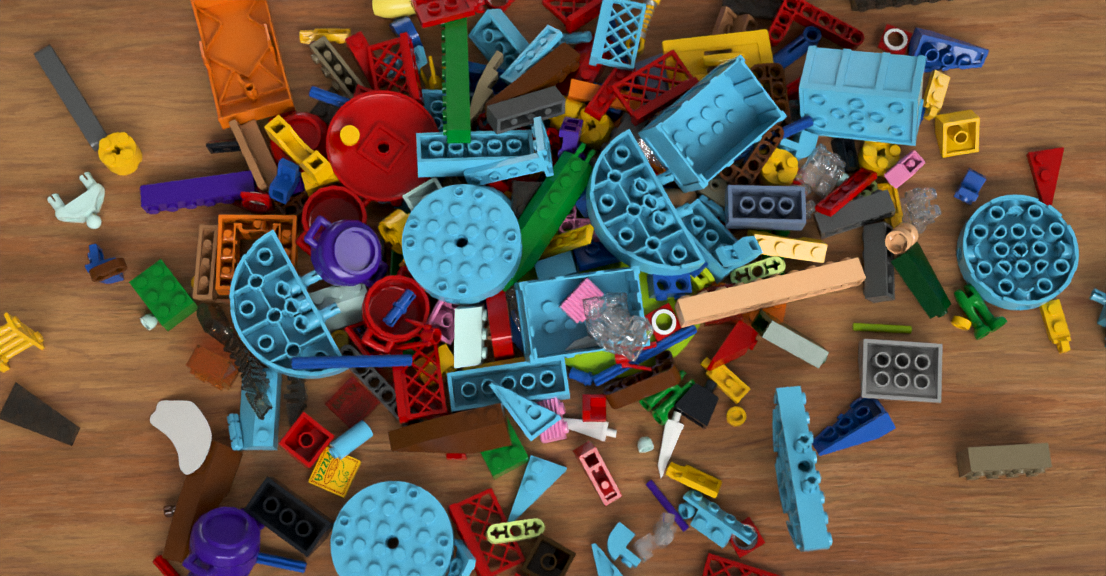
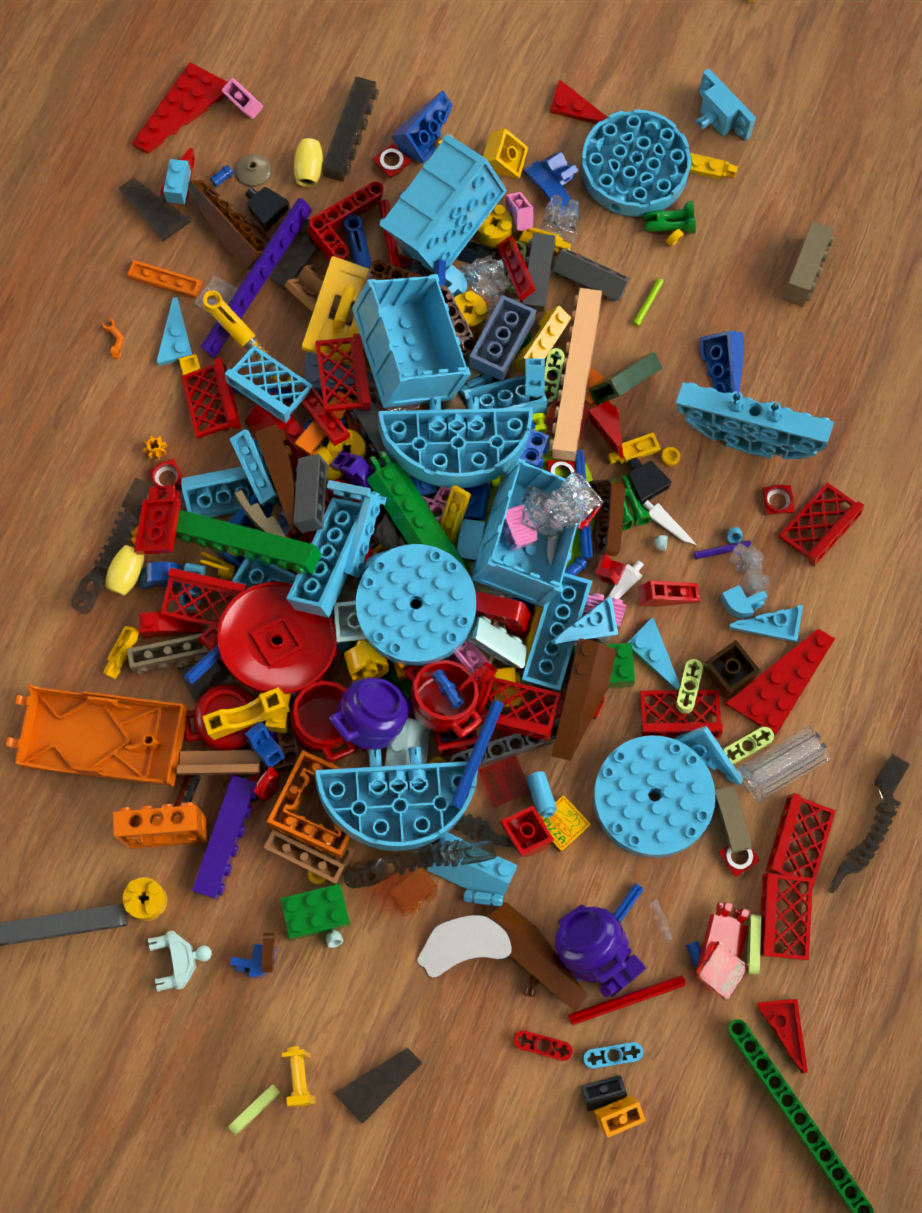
camera: 65 degrees left, 0 degrees up
black slope [244,476,335,557] -> none
yellow tile [340,125,360,146] -> none
medium azure axle [561,31,593,44] -> none
yellow hinge [665,462,722,499] -> none
medium azure bracket [683,489,757,548] -> none
light grey slope [858,339,943,403] -> none
light nougat wheel [885,223,918,254] -> none
dark green slope [891,242,951,319] -> none
none -> orange brick [113,802,209,849]
none -> red beam [514,1030,573,1061]
none -> blue slope [523,161,579,224]

